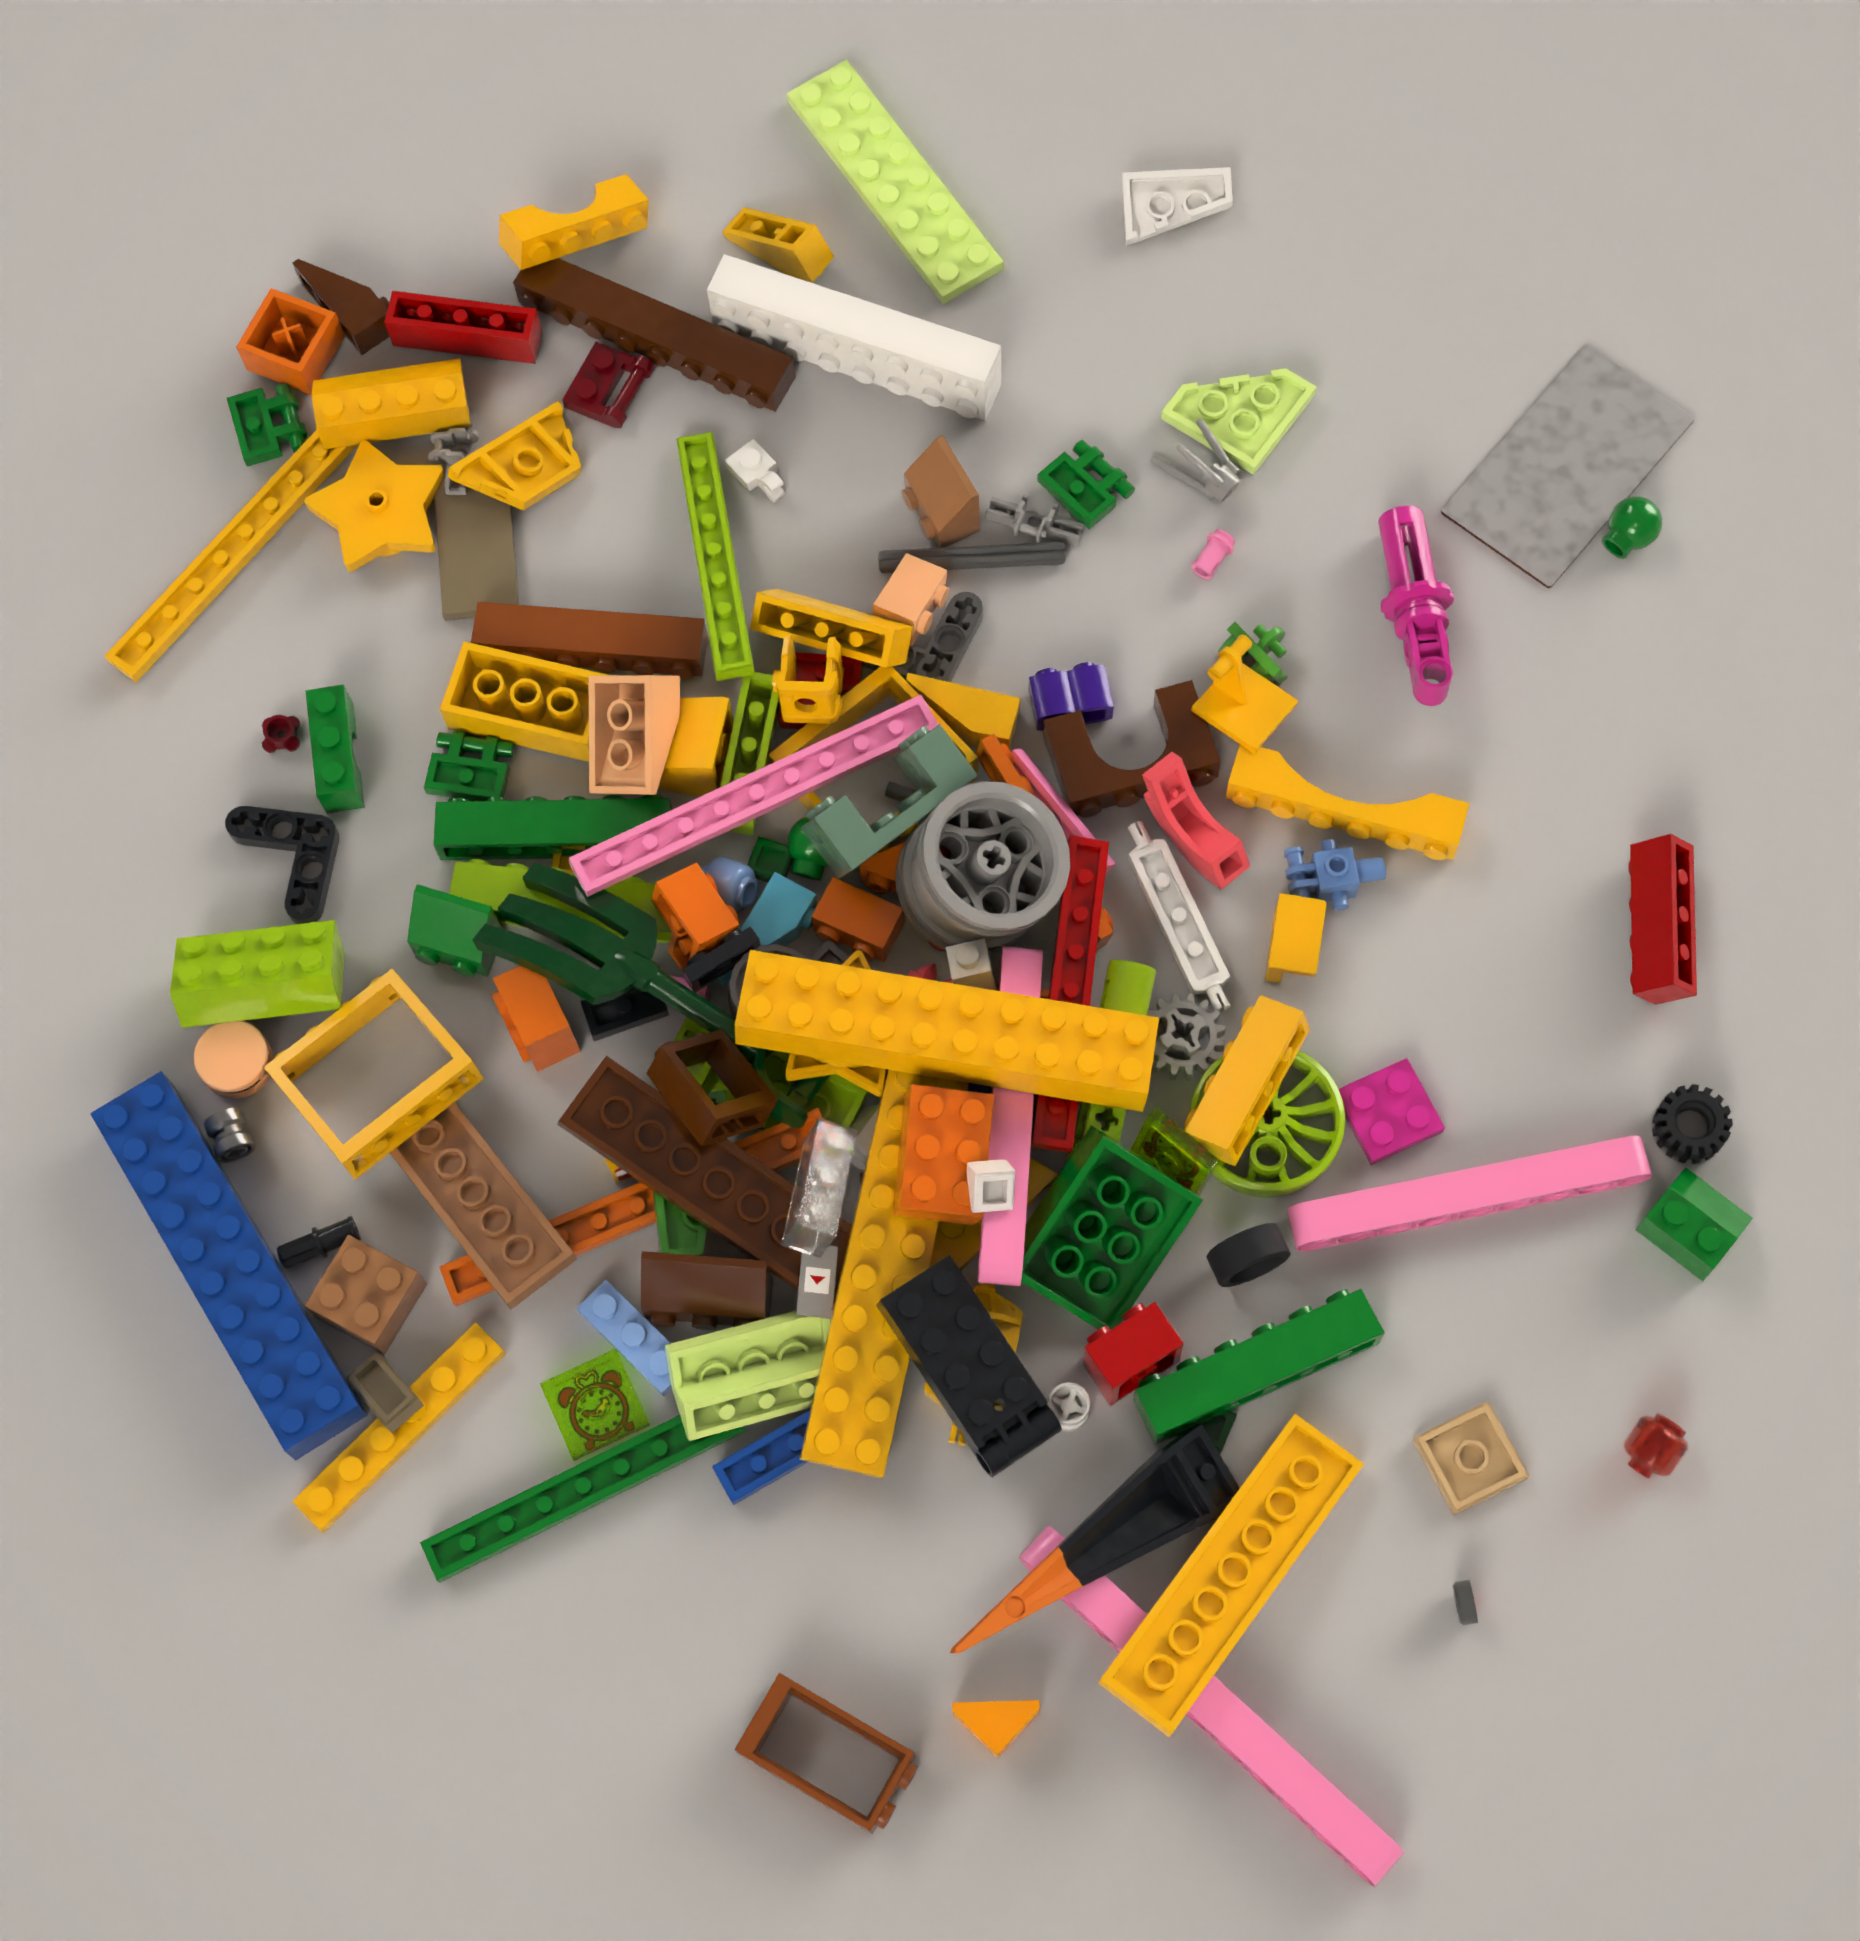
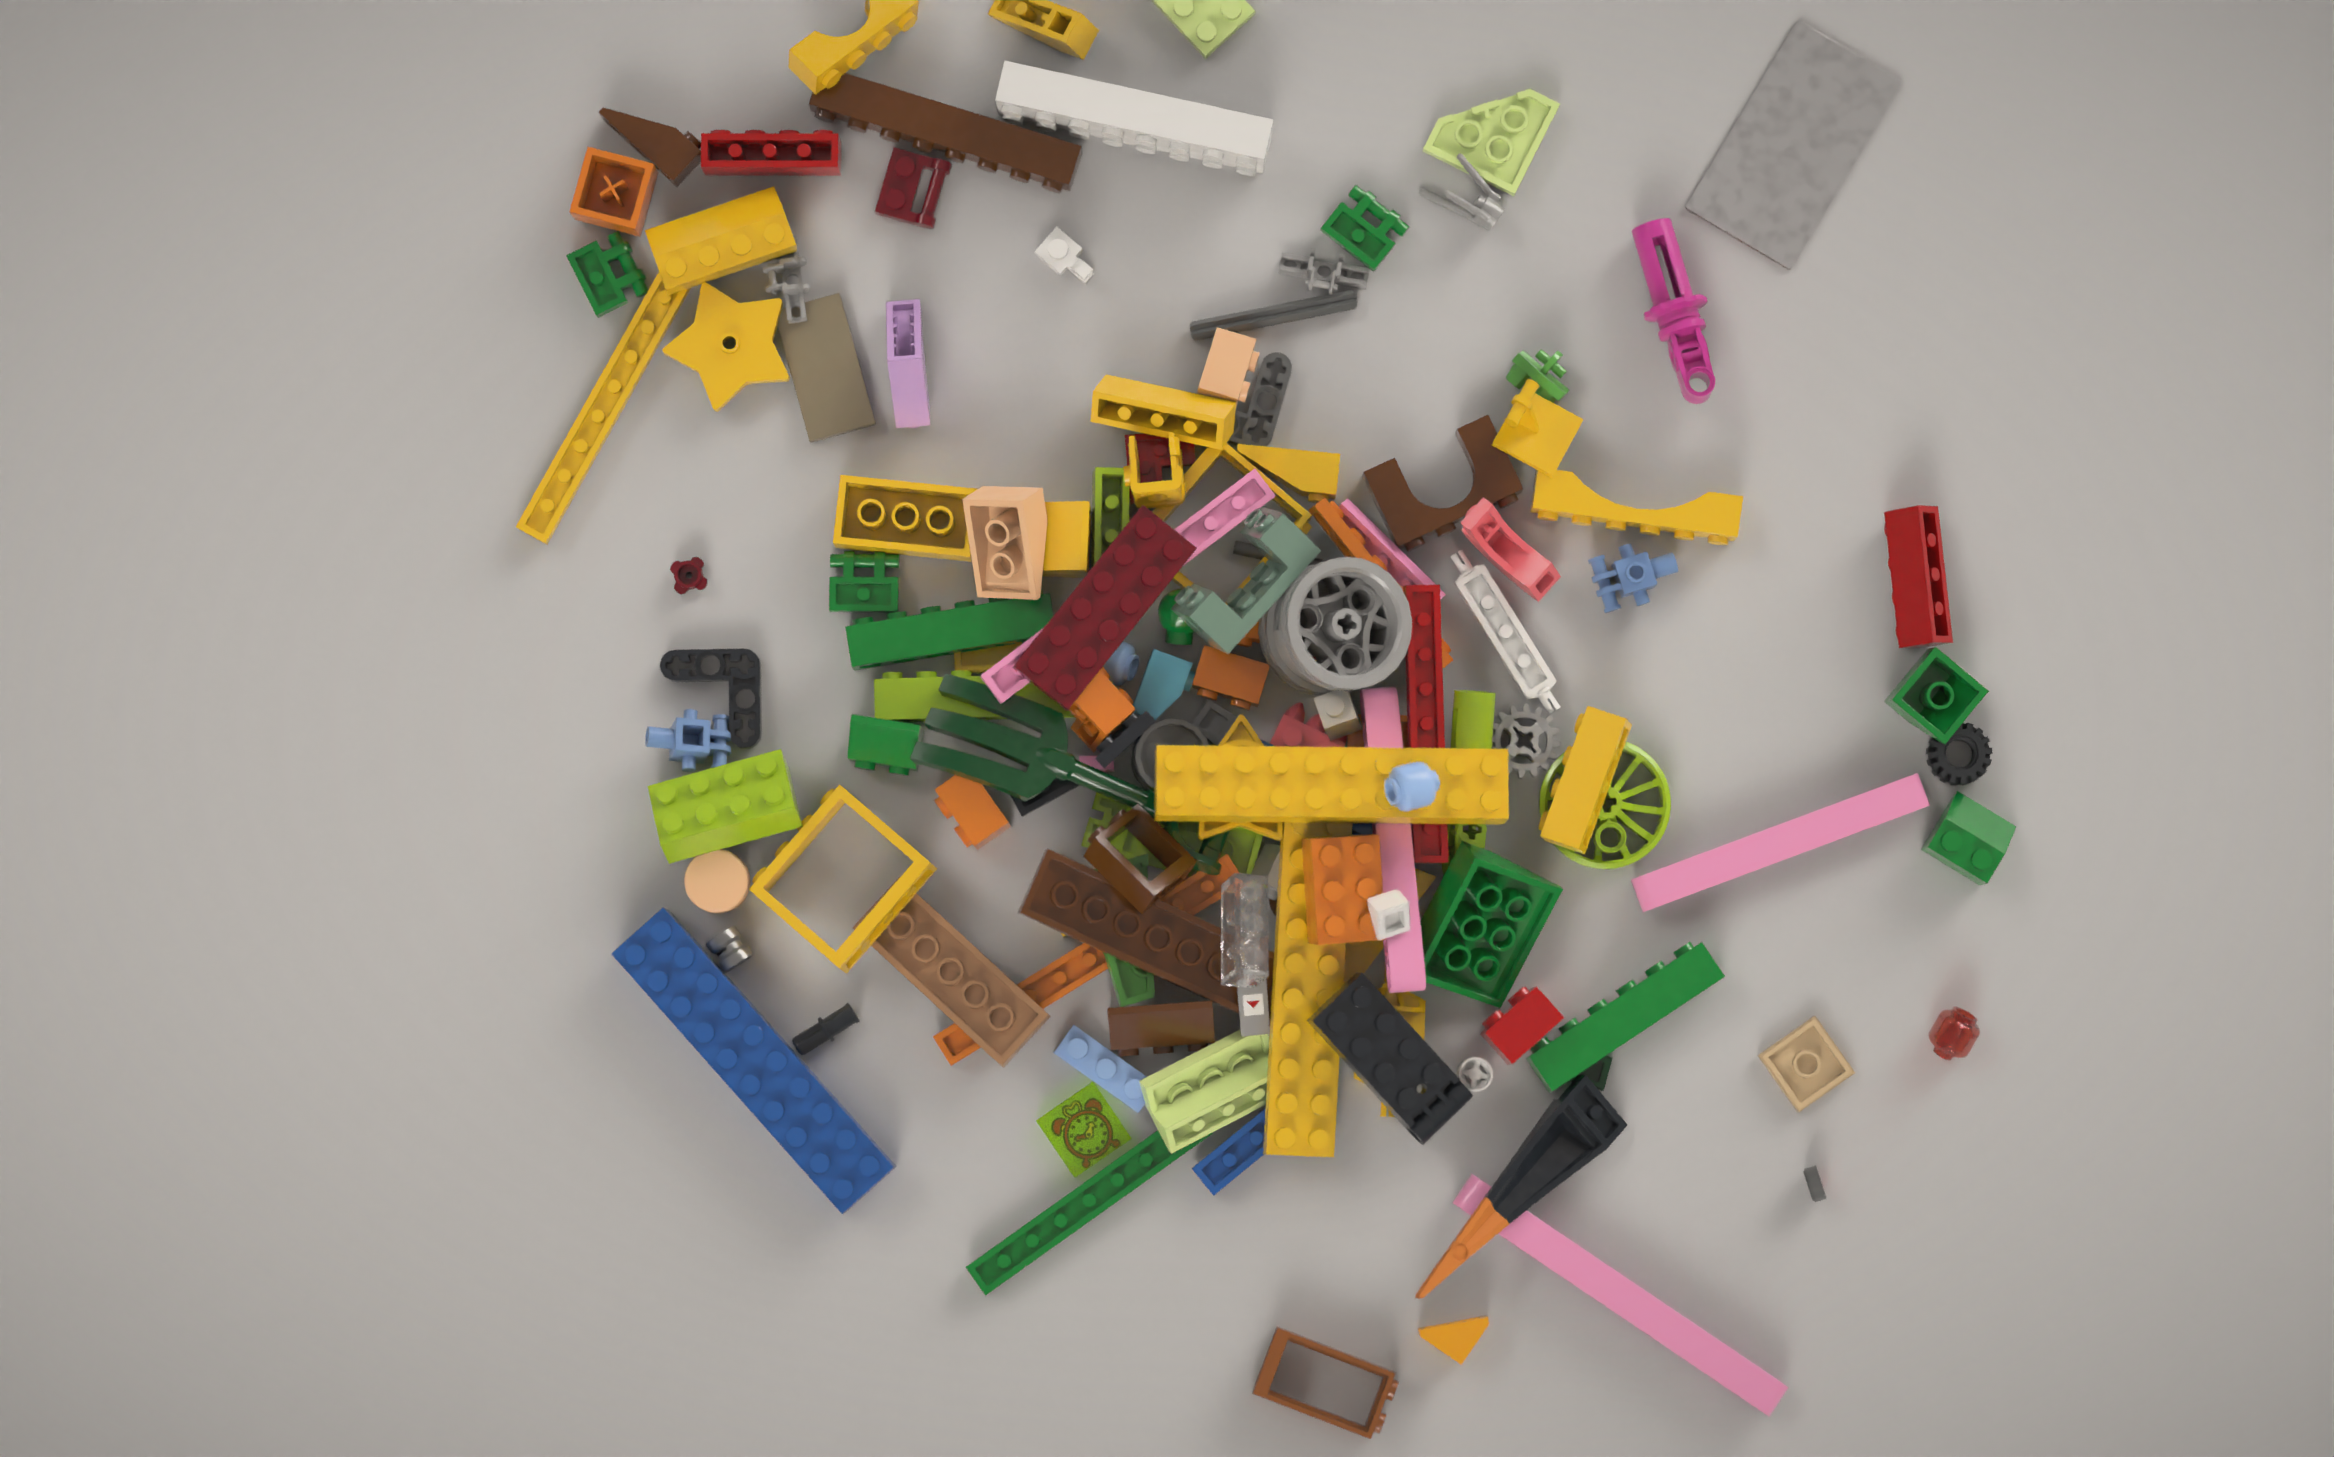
camera: 10 degrees left, 15 degrees up
yellow plate [292,1322,506,1533] -> none
medium nougat brick [304,1235,427,1355] -> none
green arch [305,684,365,814] -> none
dark tan tile [346,1350,424,1433] -> none
yellow wing [448,401,581,511] -> none
dark orange brick [471,602,708,679] -> none
lime tile [676,432,755,681] -> none
green tile [747,836,793,882] -> none
medium nougat slope [901,435,980,548] -> none
dark purple brick [1028,662,1114,731] -> none
yellow plate [1098,1414,1364,1737] -> none
clear neon green tile [1130,1107,1220,1196] -> none
bright pink pin [1191,529,1235,580] -> none
black tyre [1206,1223,1291,1287] -> none
yellow panel [1264,893,1326,983] -> none
dark pink plate [1339,1058,1445,1165] -> none
green piece [1602,496,1662,559] -> none
none -> medium blue piece [645,709,731,772]
none -> lavender arch [886,299,930,428]
none -> dark red plate [1013,505,1197,711]
none -> light blue head [1384,762,1440,811]
none -> green slope [1884,647,1989,744]

